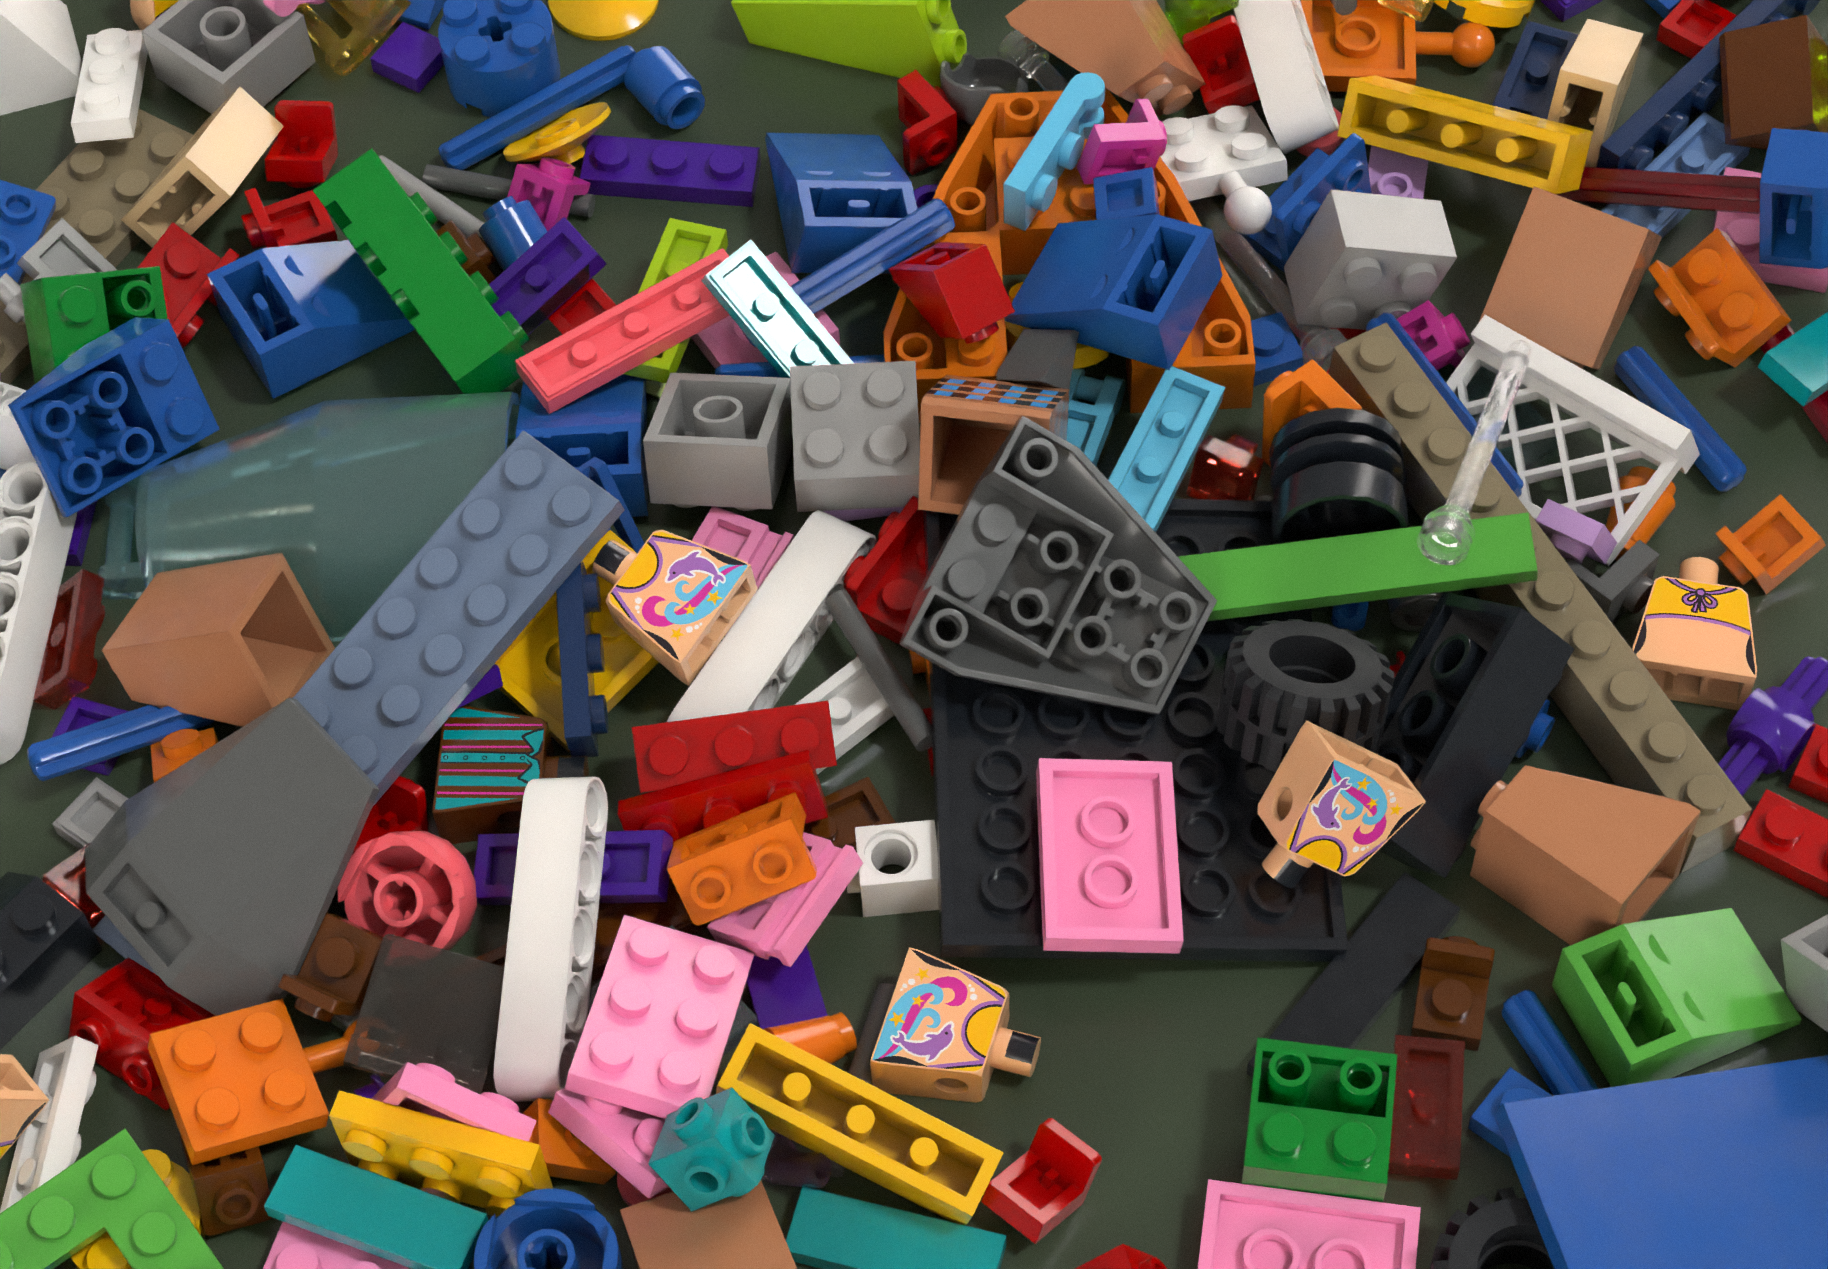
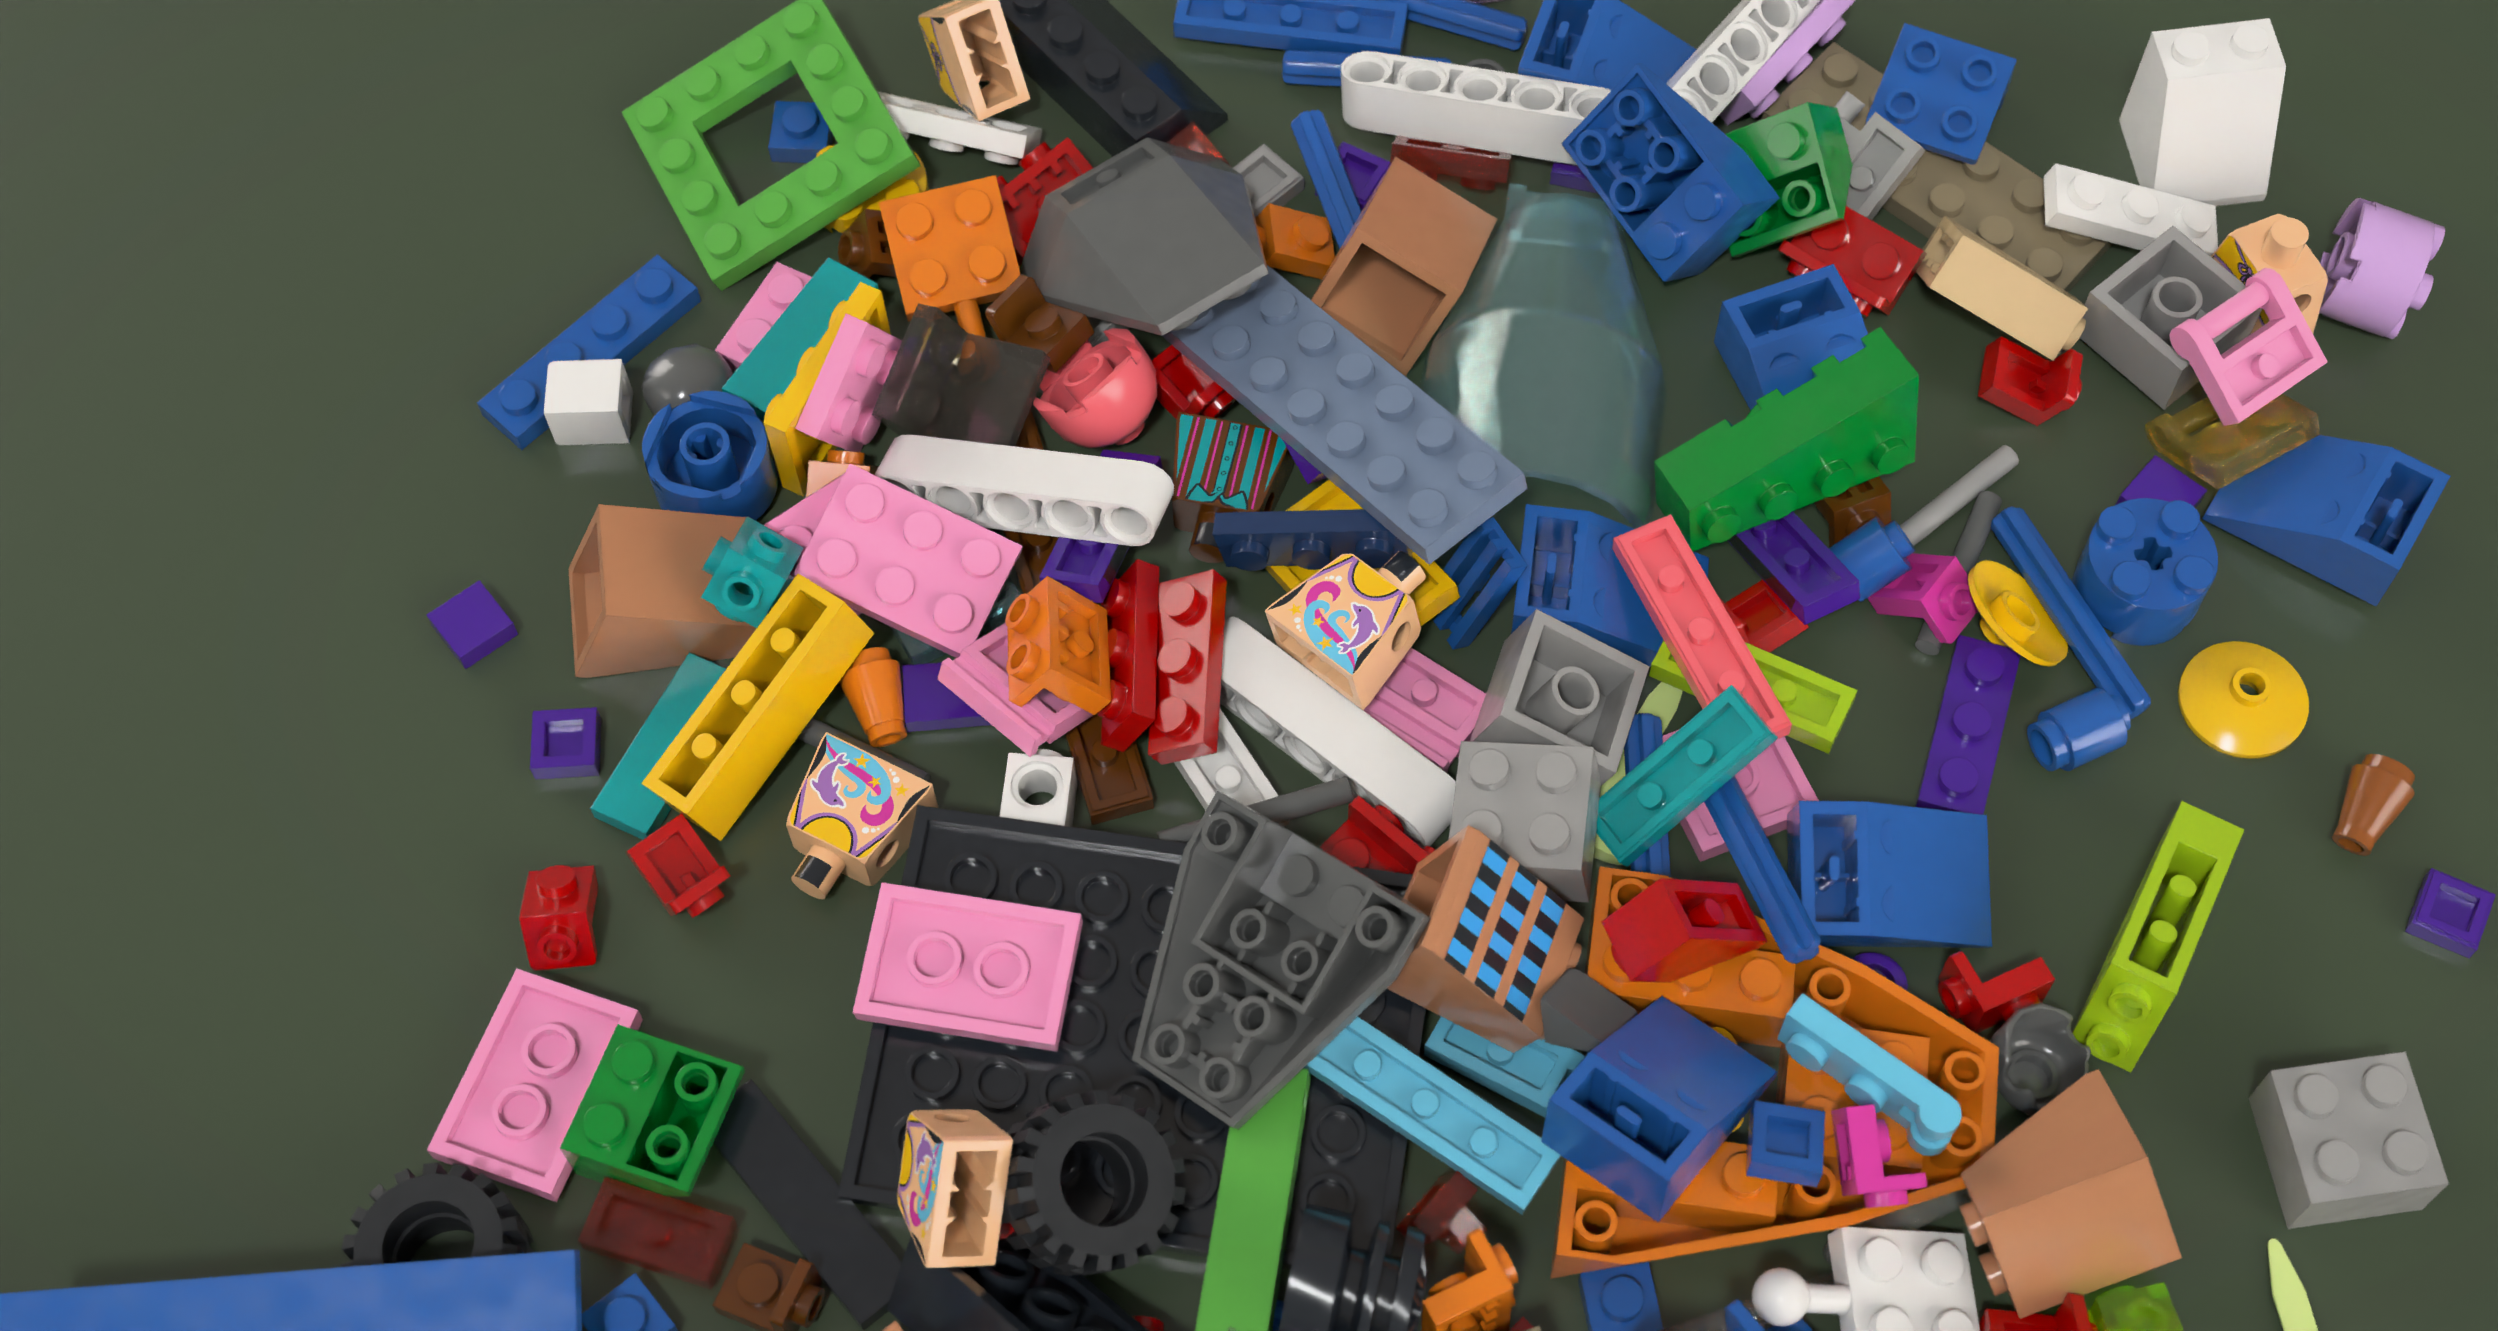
camera: 100 degrees right, 5 degrees up
red bracket [240,188,338,249] -> none

